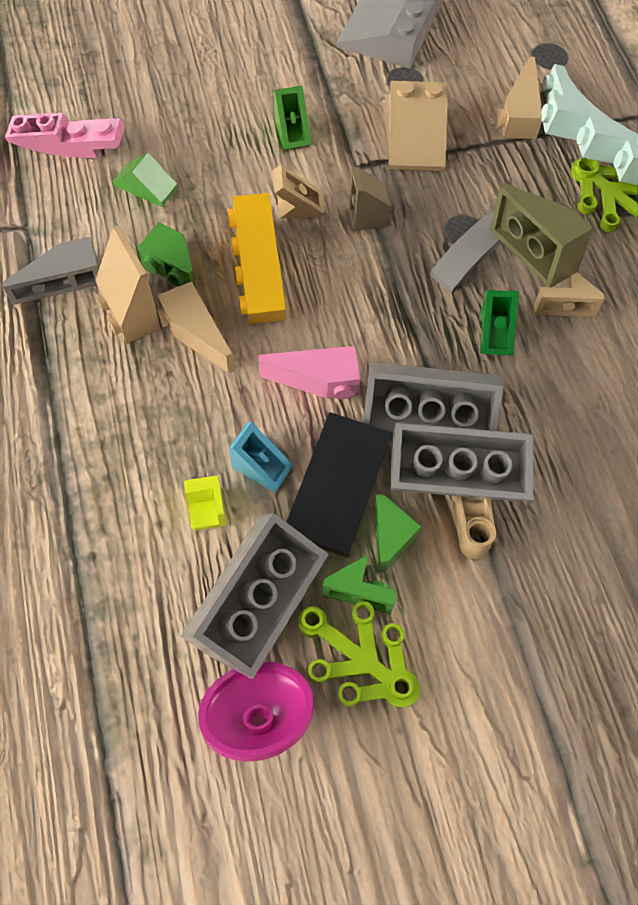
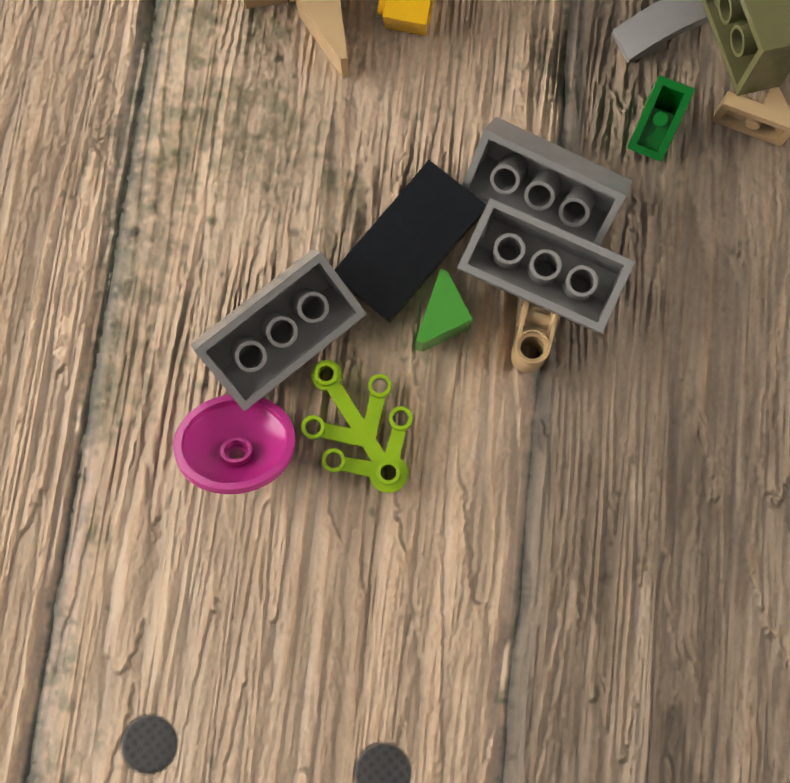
camera: 25 degrees right, 15 degrees up
neon yellow panel [184,475,226,531] -> none
medium azure slope [229,422,294,492] -> none
bright pink slope [258,346,360,400] -> none
bright green slope [322,555,397,614] -> none

